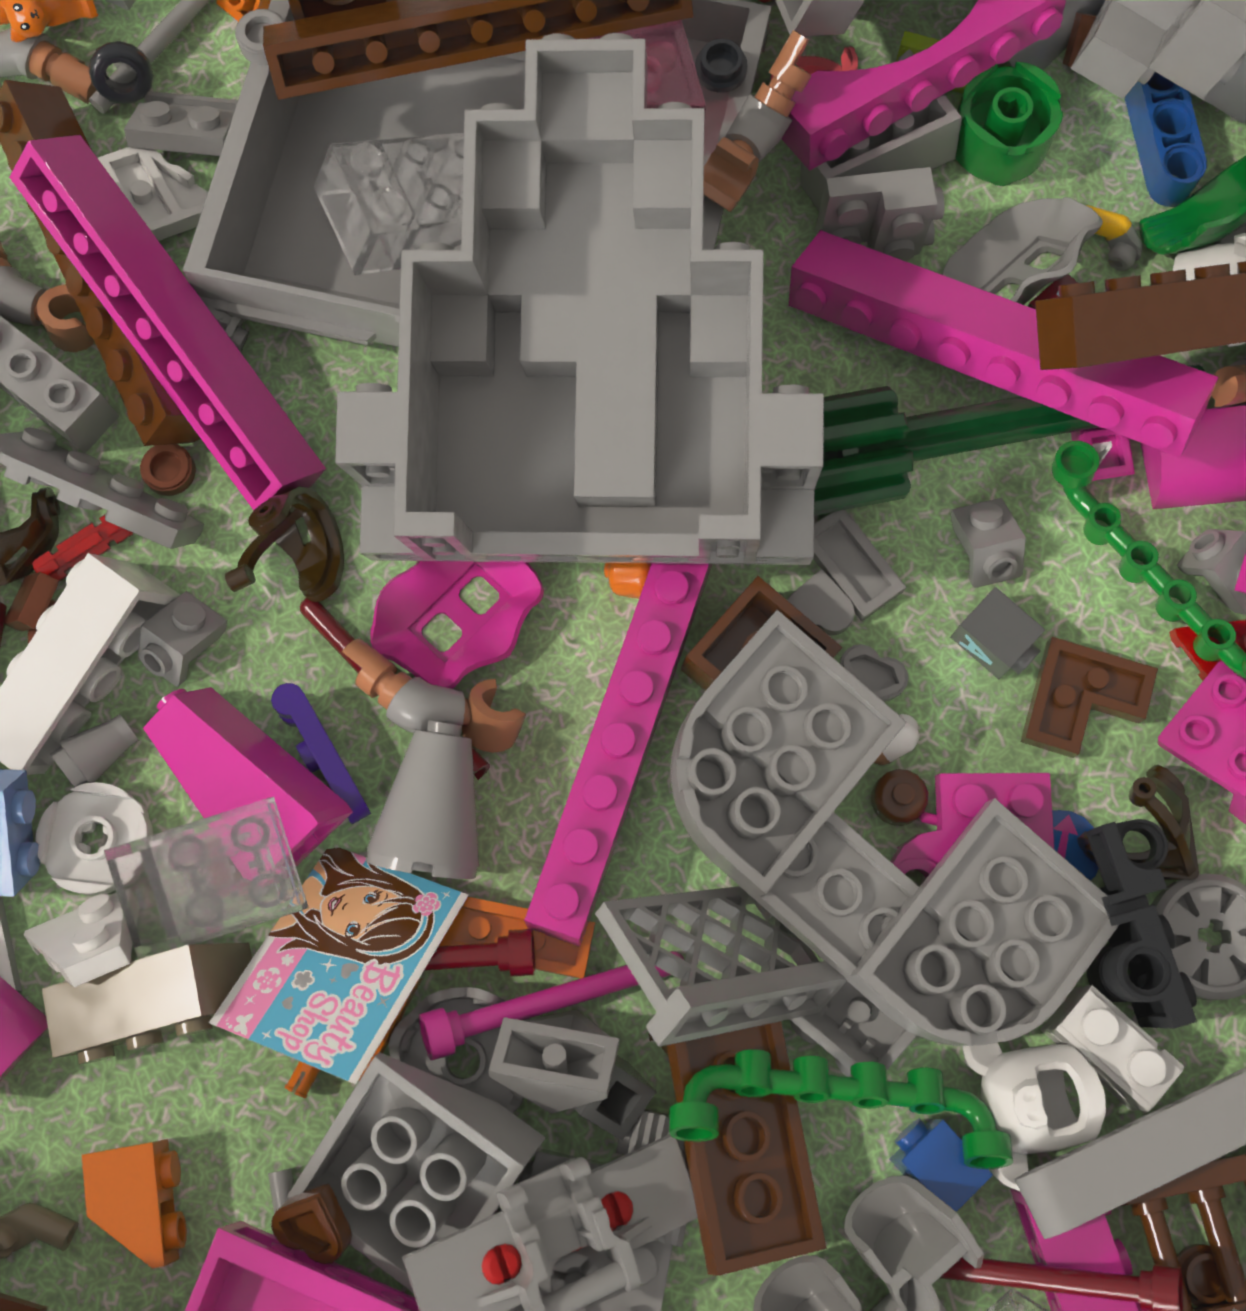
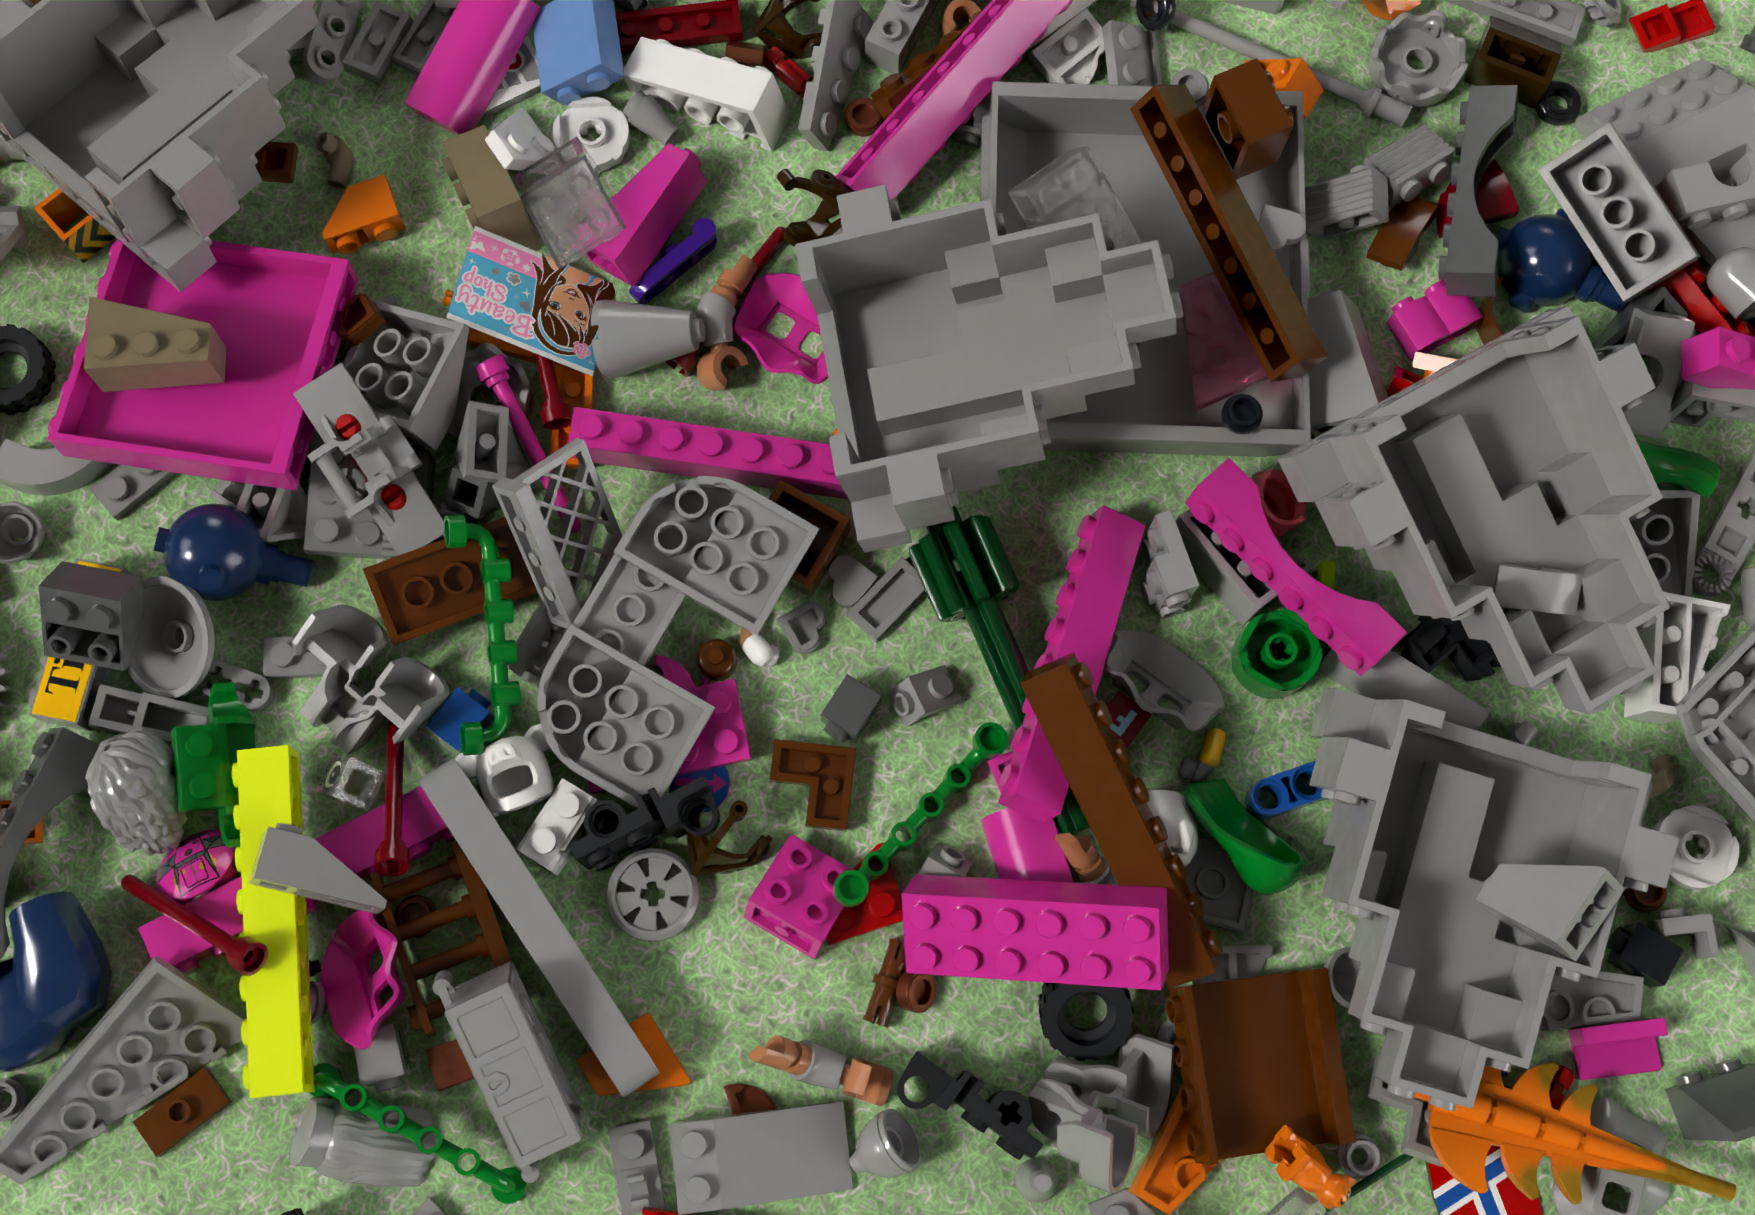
camera: 75 degrees right, 0 degrees up
light grey bracket [138,591,227,687] -> none
nougat piece [704,30,812,212] -> none

